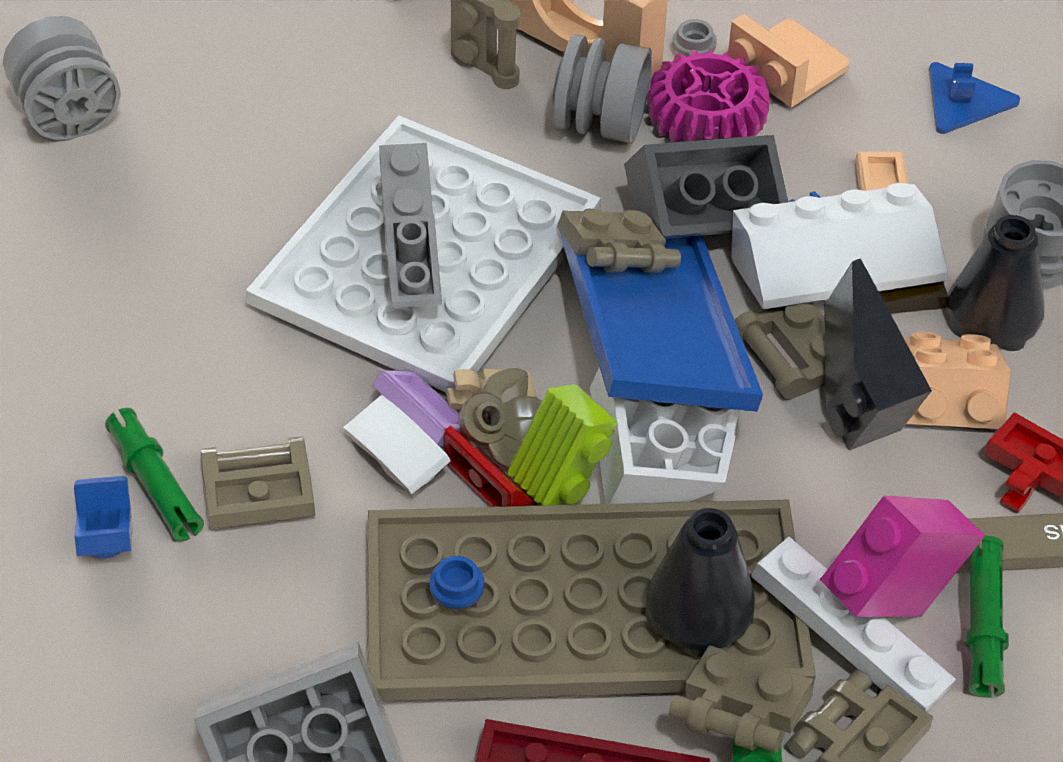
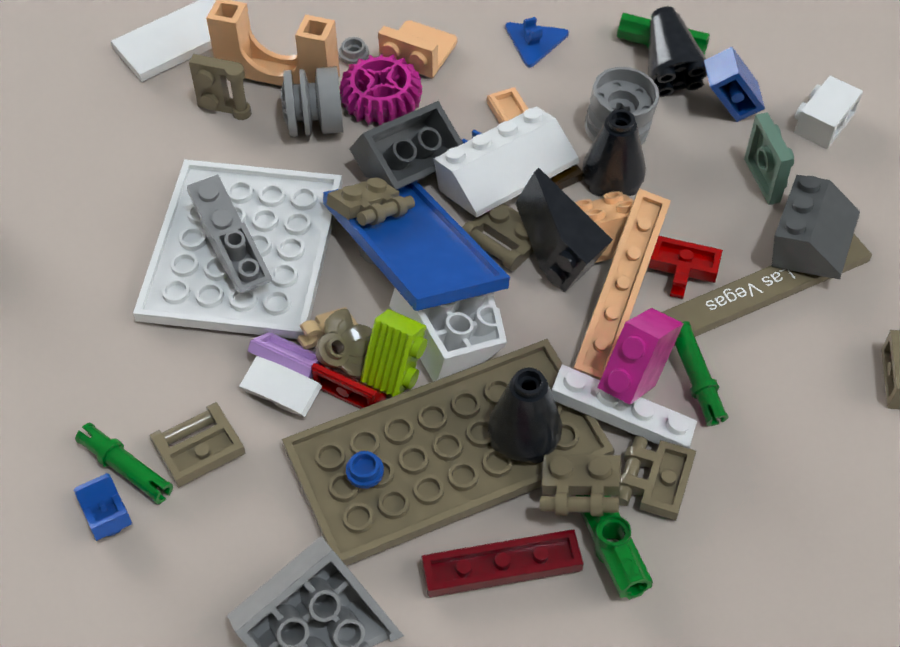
camera: 20 degrees left, 5 degrees up
none -> light nougat plate [573,188,671,380]

